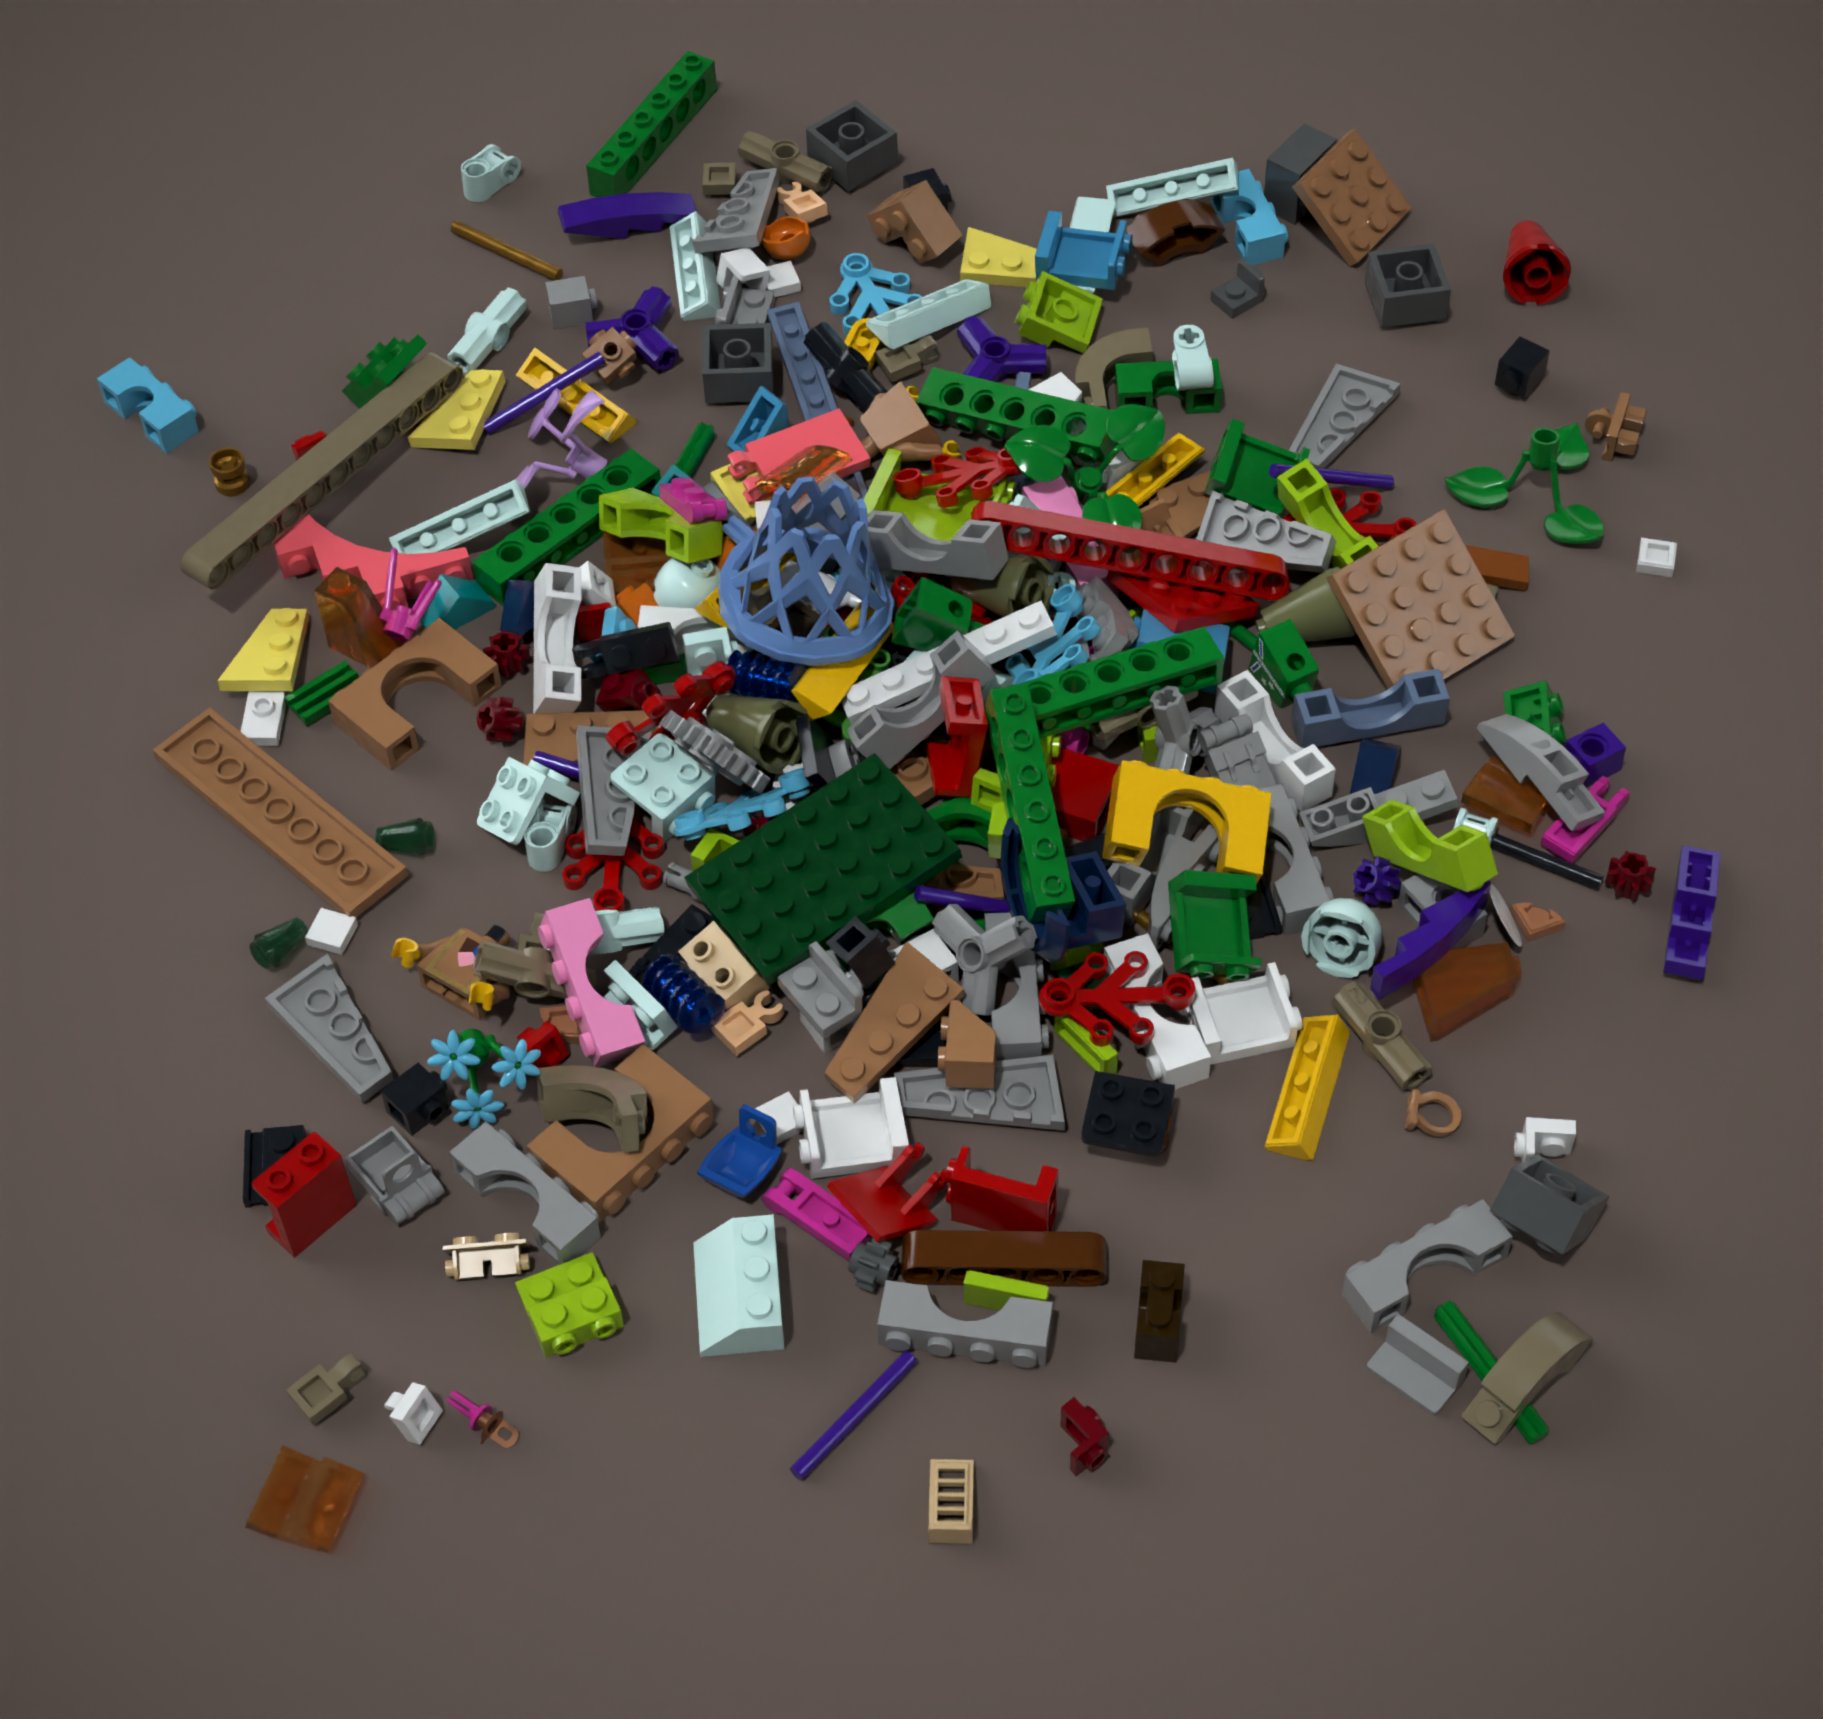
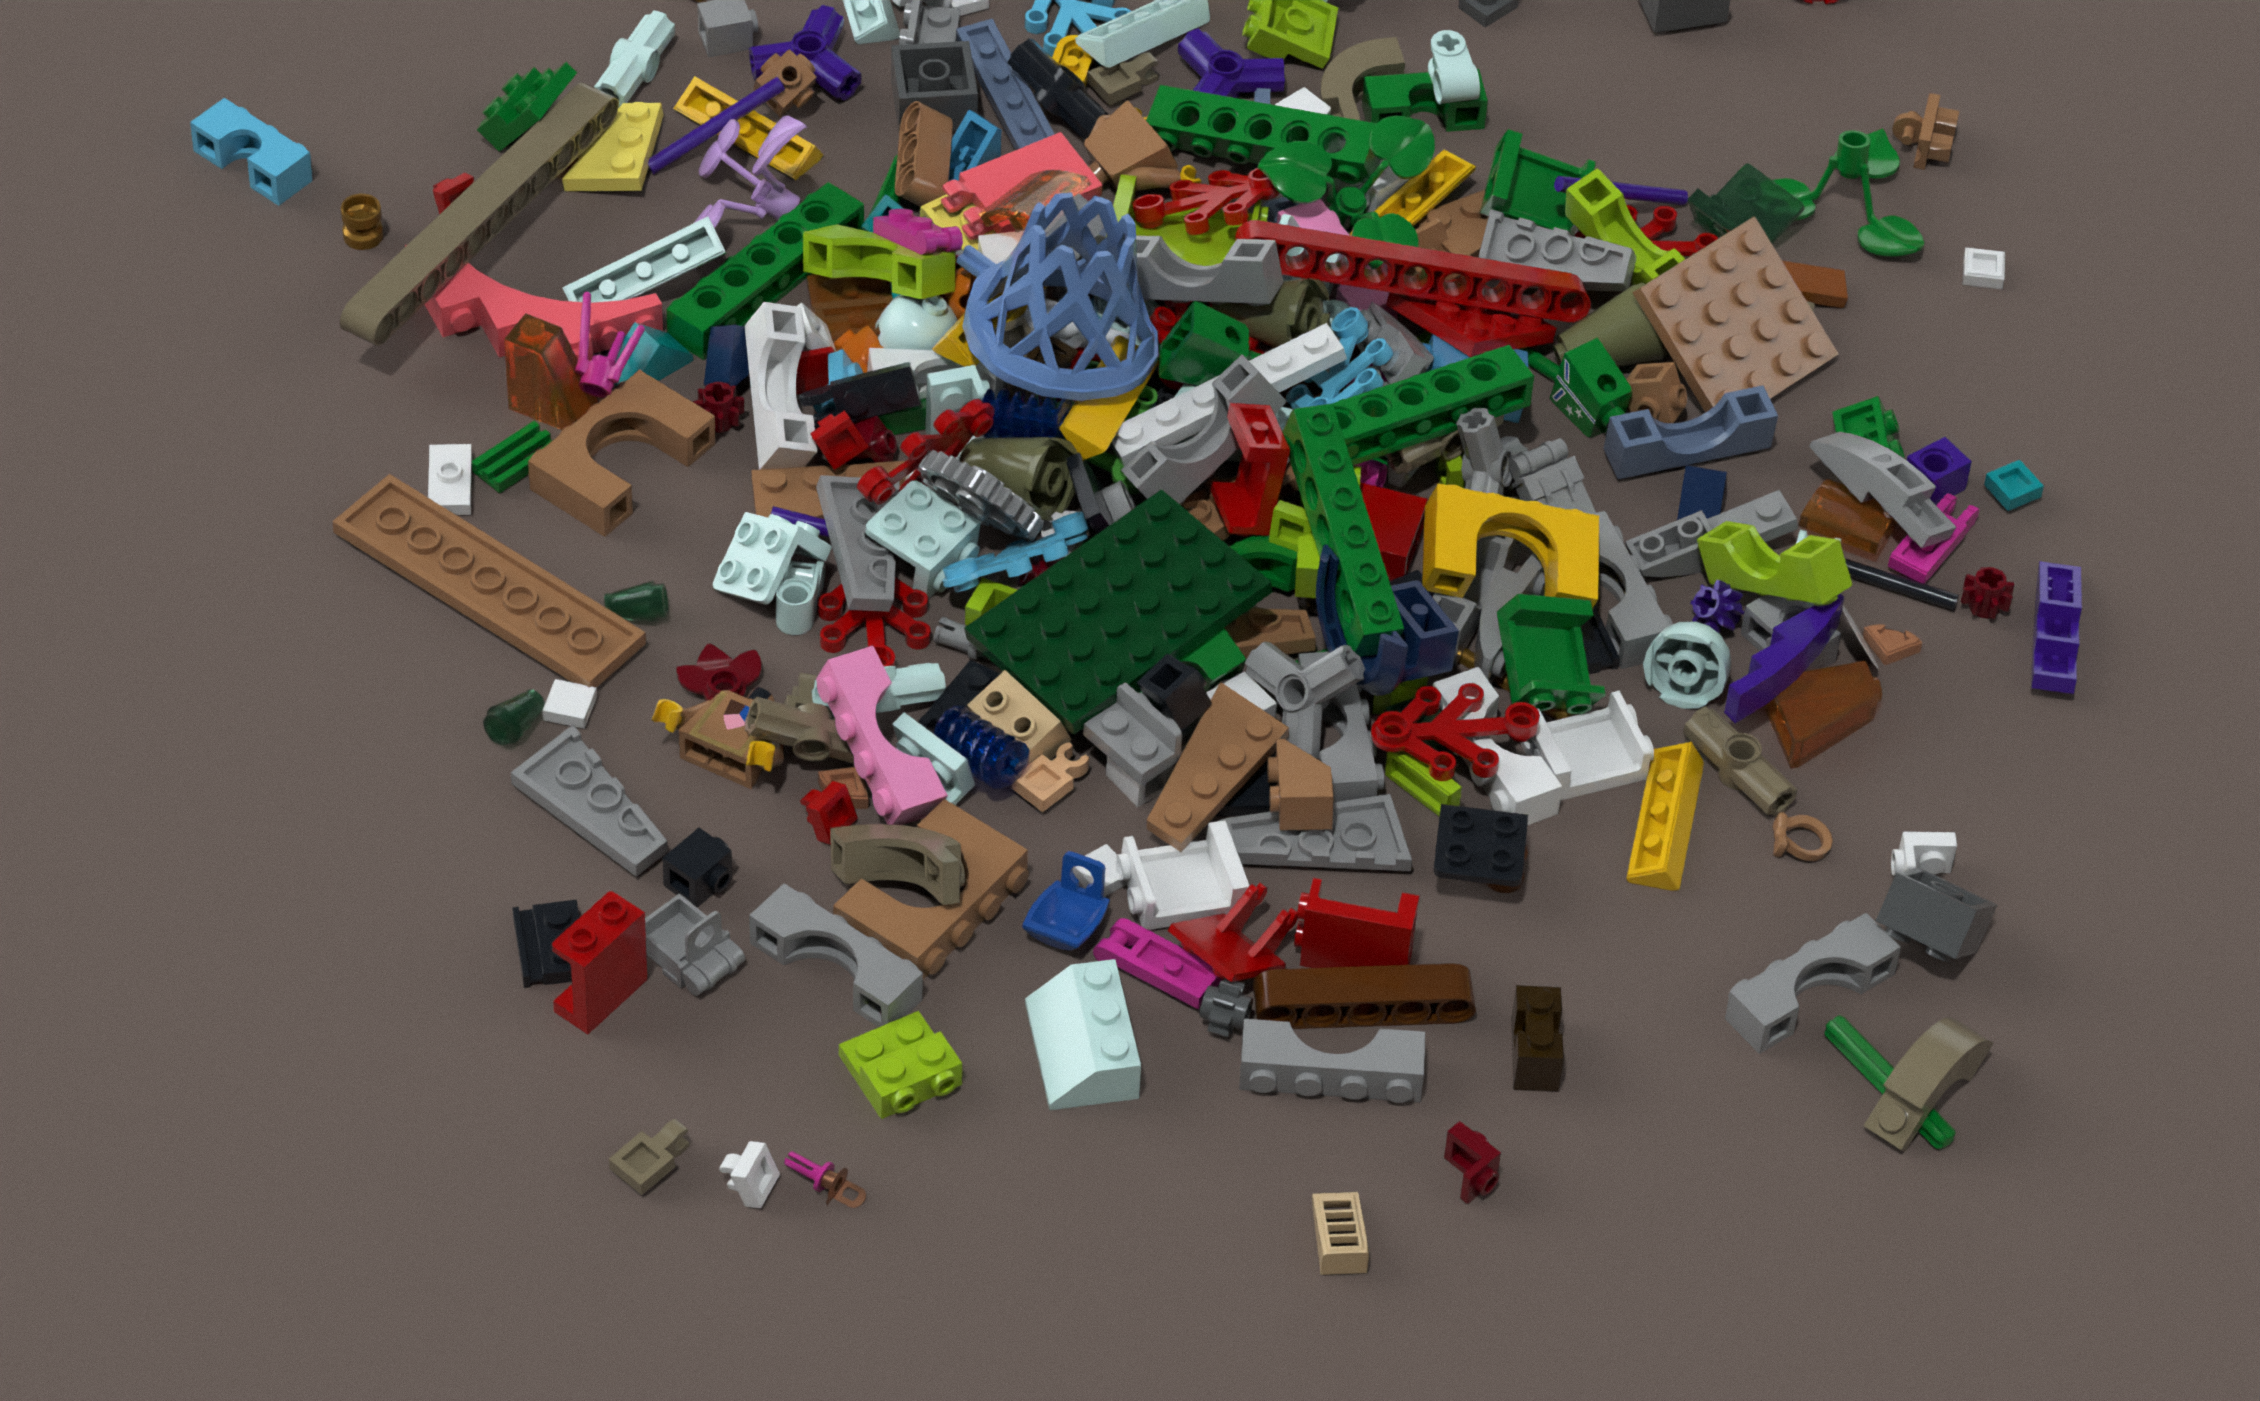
camera: 10 degrees left, 5 degrees down
light yellow wing [217,608,309,691] -> none
clear orange slope [245,1446,364,1553] -> none
medium azure plant [427,1029,541,1129] -> none
tan hinge [442,1233,530,1280] -> none
dark red gear [476,697,523,742] -> none
dark purple bar [790,1350,917,1481] -> none
dark purple bar [914,885,1010,913] -> none
lime tile [964,1270,1049,1311] -> none
white arch [1214,670,1336,812] -> none
light grey wing [1289,363,1401,469] -> none
light grey panel [1366,1314,1469,1416] -> none
black brick [1495,336,1550,399] -> none
none -> dark red plate [676,643,761,701]
none -> red tile [810,410,869,470]
none -> medium nougat beam [895,101,953,207]
none -> medium nougat brick [1626,362,1687,423]
none -> clear green bracket [1687,163,1805,244]
none -> teal plate [1984,459,2044,511]

